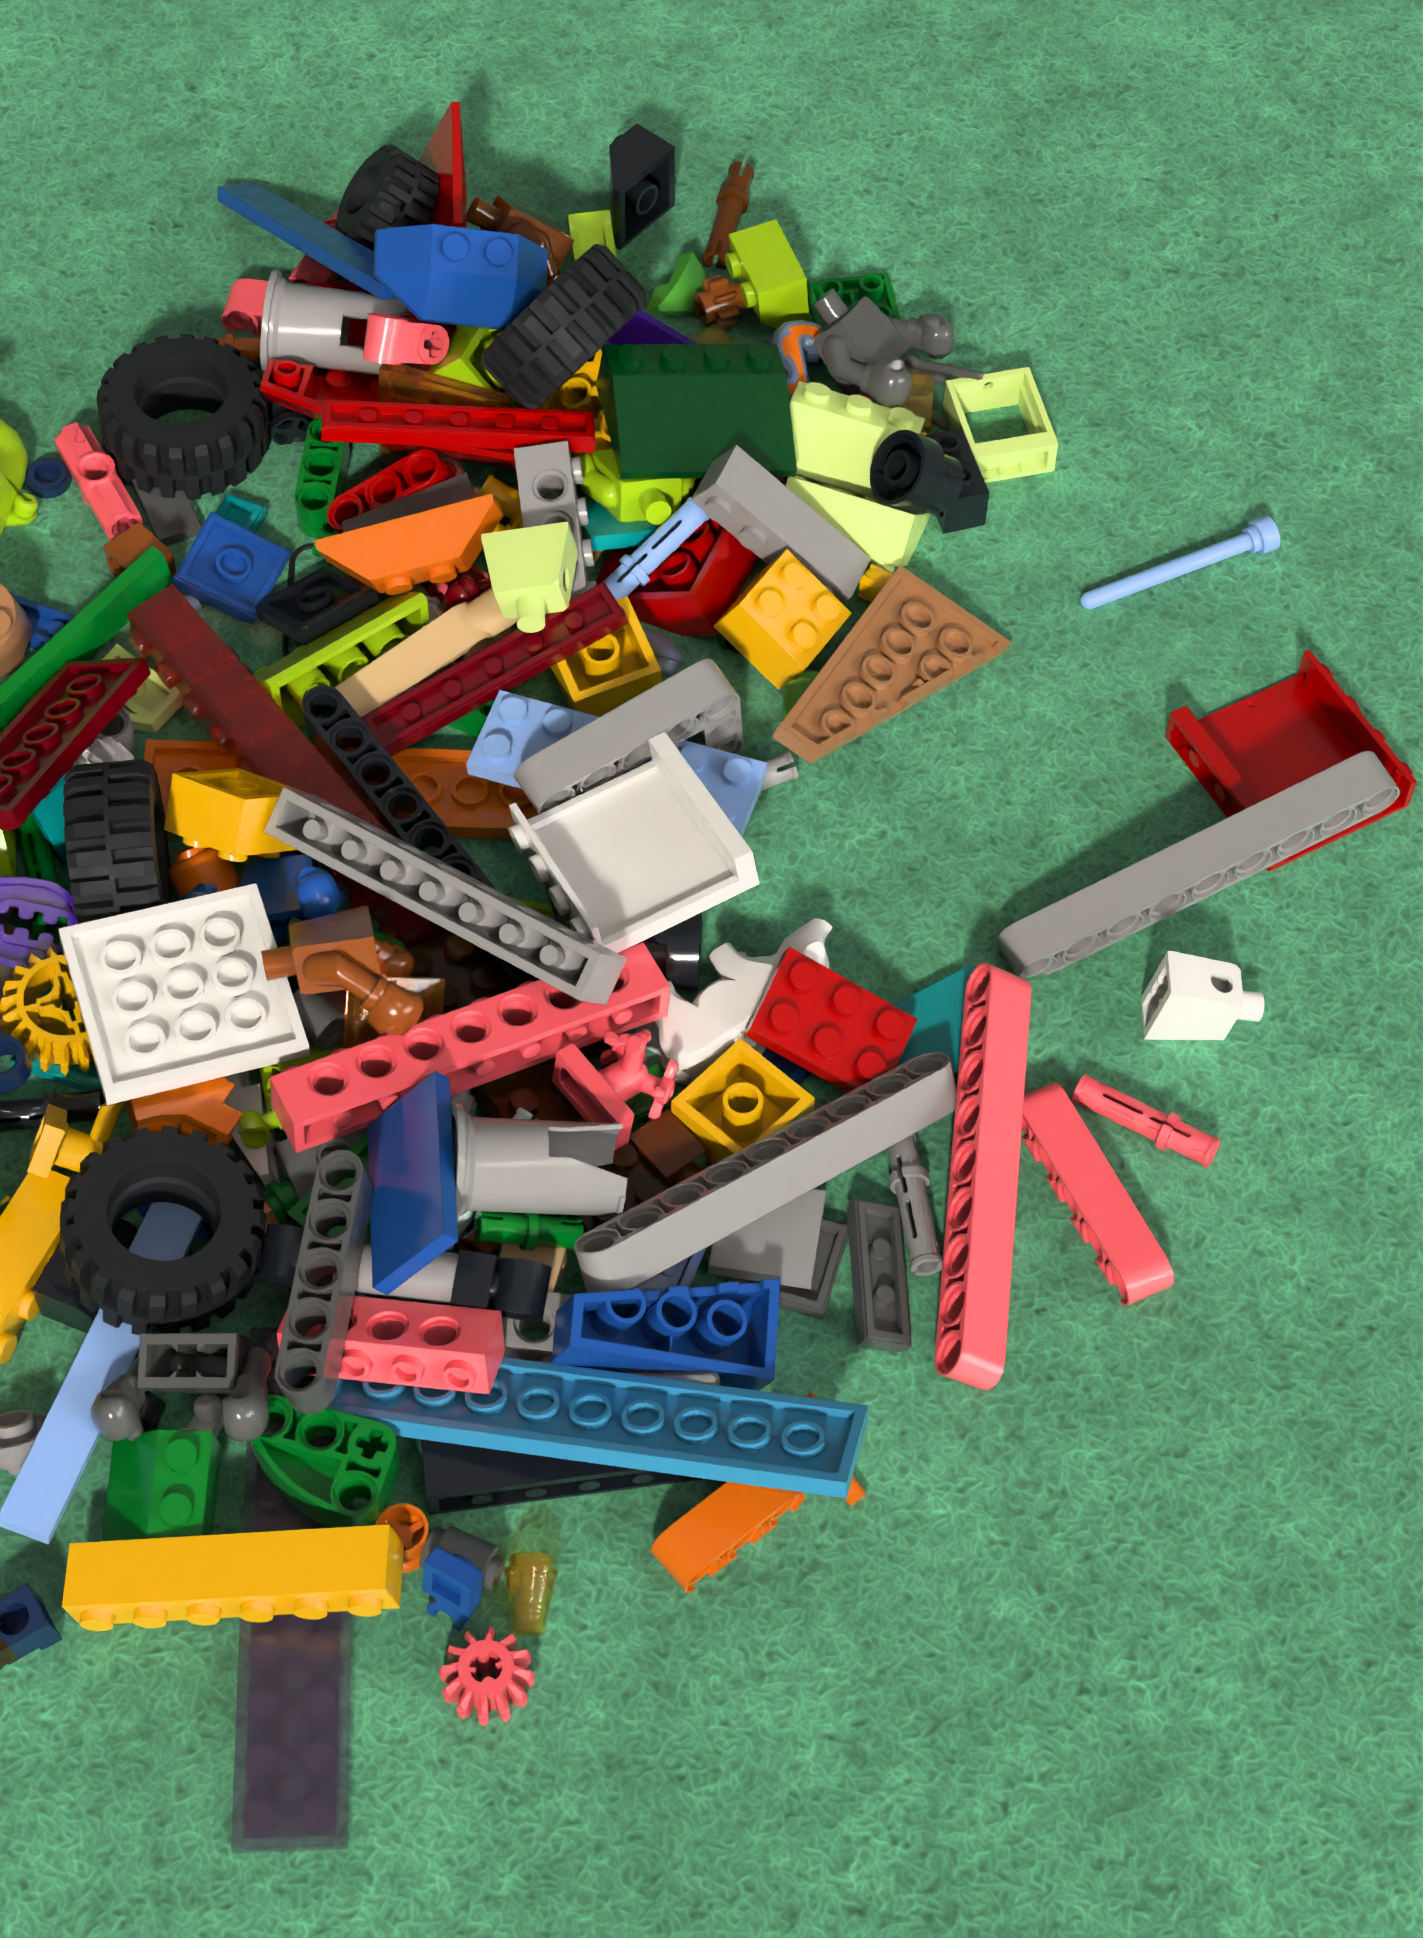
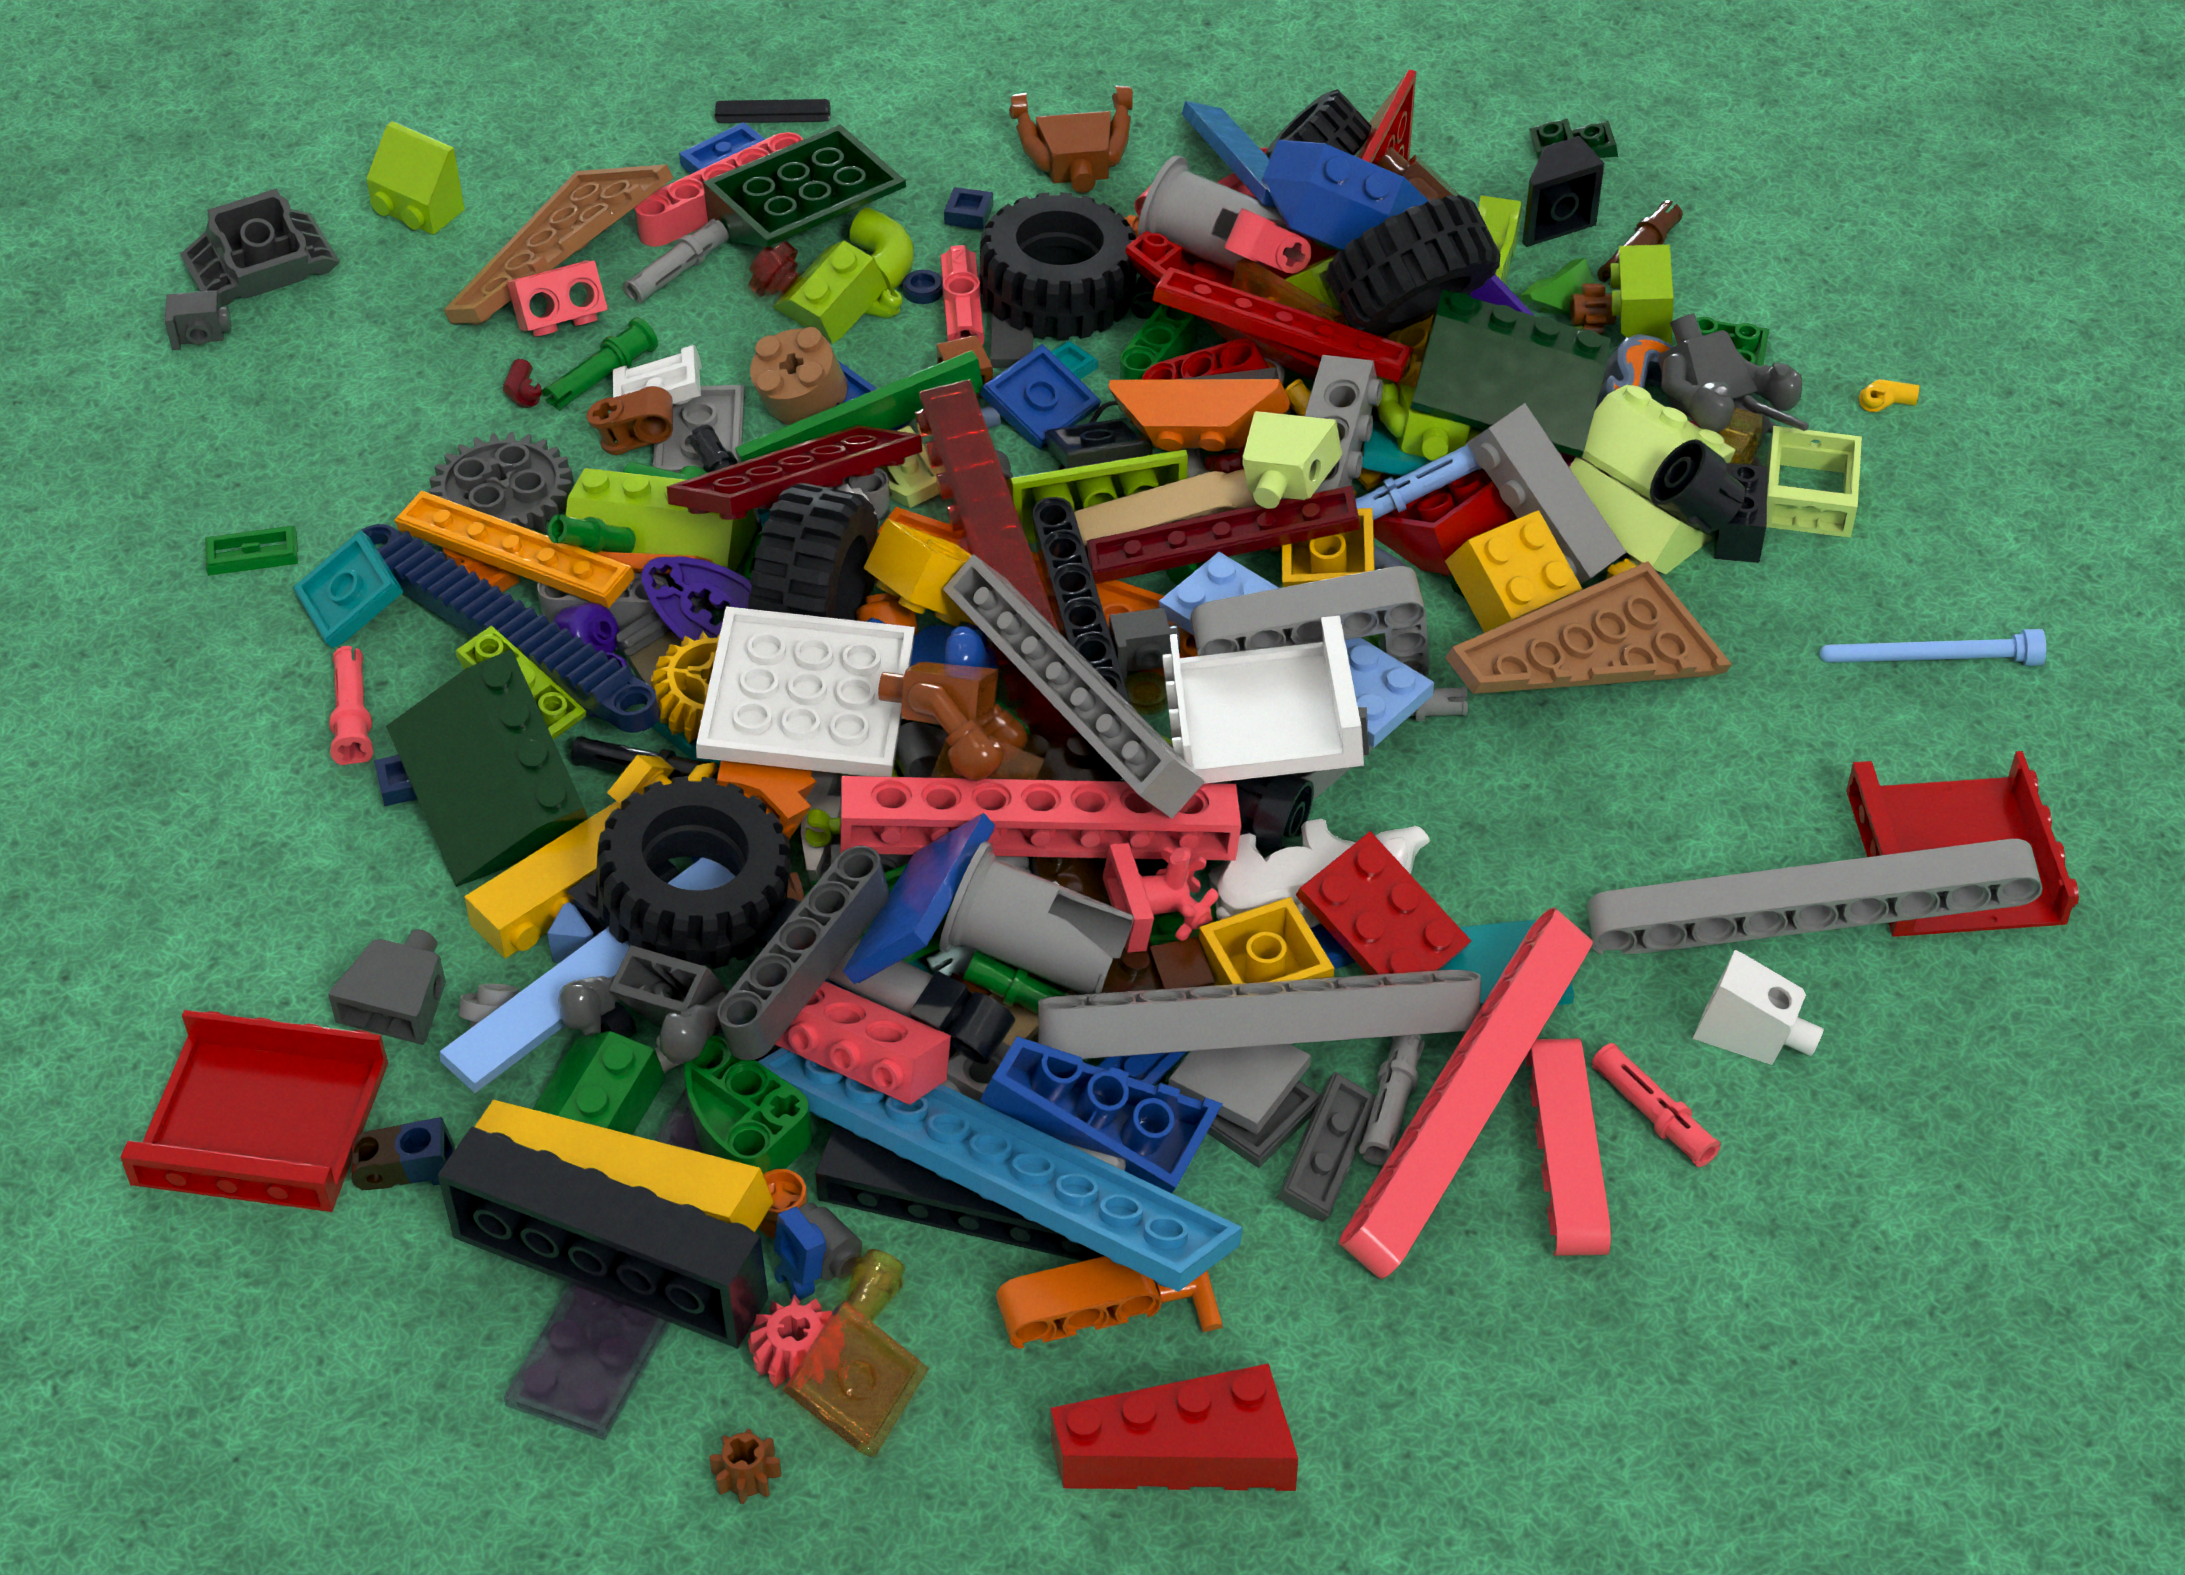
camera: 25 degrees right, 10 degrees down
none -> black brick [438,1126,769,1349]
none -> medium blue slope [547,902,594,963]
none -> dark orange gear [709,1428,782,1504]
none -> clear orange tile [782,1301,929,1457]
none -> dark blue plate [944,187,994,230]
none -> dark orange torso [1009,86,1133,193]
none -> red wedge [1050,1363,1298,1491]
none -> dark grey brick [1109,608,1180,679]
none -> clear orange tile [1125,672,1168,715]
none -> dark green slope [1529,118,1618,159]
none -> yellow arm [1859,379,1920,412]

